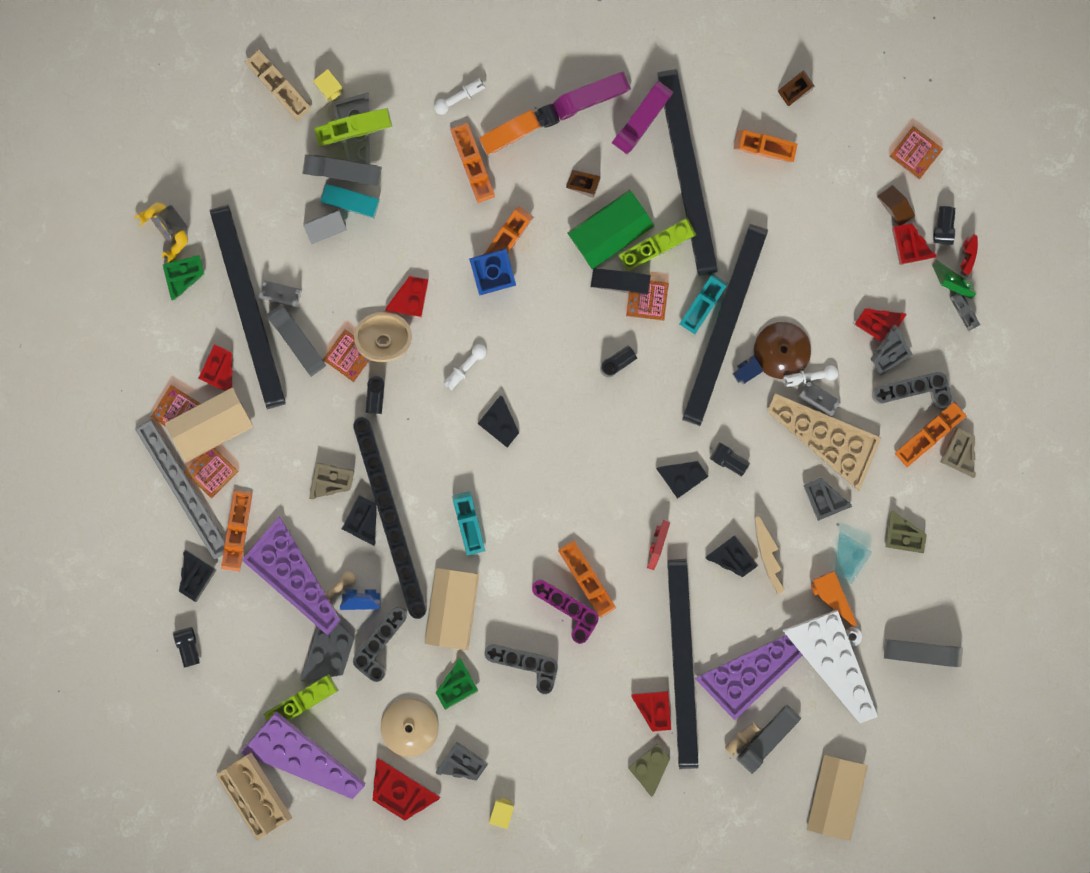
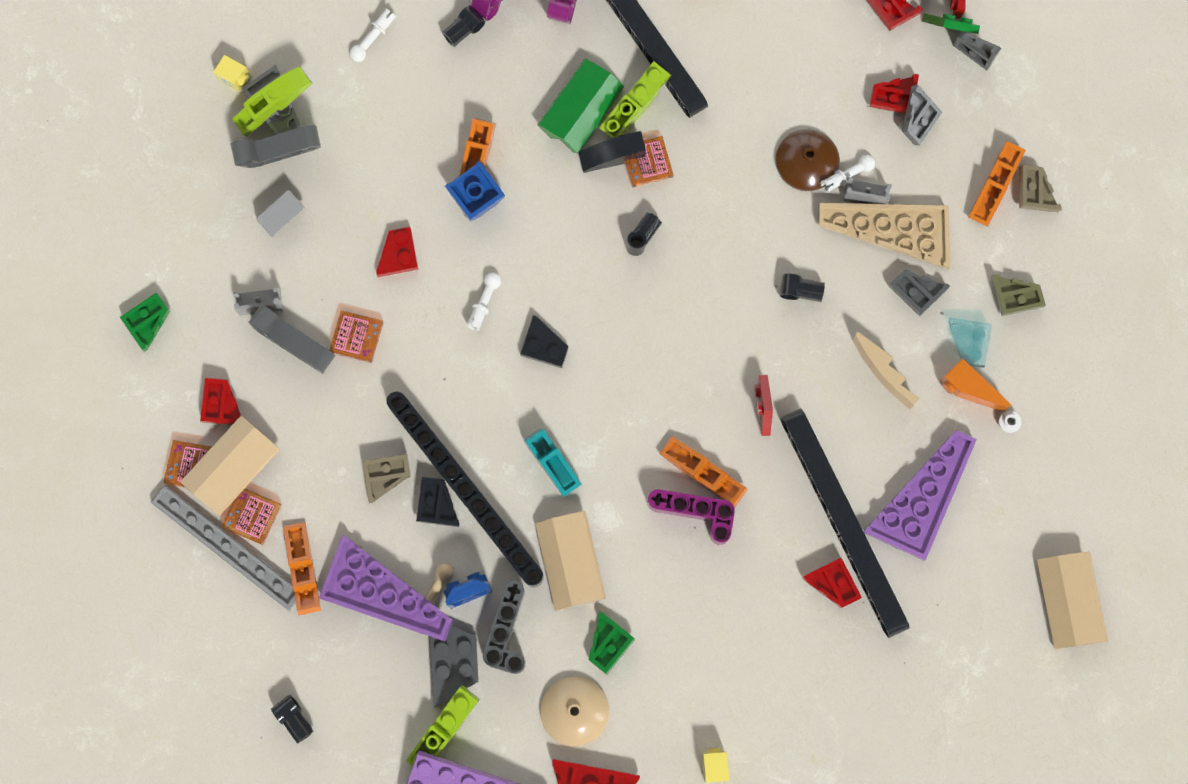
camera: 20 degrees left, 10 degrees down
torso [134,202,188,263] -> none
black wing [179,550,217,602] -> none
black beam [210,204,286,410] -> none
tan slope [244,49,311,121] -> none
teal slope [320,184,380,219] -> none
tan dish [354,312,412,362] -> none
black piece [365,376,385,414] -> none
dark grey wing [435,742,488,780] -> none
orange slope [450,123,495,203] -> none
orange slope [479,109,541,155] -> none
dark grey beam [484,644,558,694] -> none
reddish brown slope [566,170,601,198] -> none
olive wing [628,743,670,797] -> none
black wing [656,461,709,499] -> none
teal slope [679,273,728,334] -> none
black beam [682,223,768,426] -> none
black wing [705,535,758,577] -> none
tan pin [725,722,761,756] -> none
dark blue brick [732,355,763,384] -> none
dark grey beam [736,704,801,774] -> none
white wing [783,610,878,723] -> none
dark grey beam [872,372,952,408] -> none
dark grey beam [884,639,963,667] -> none

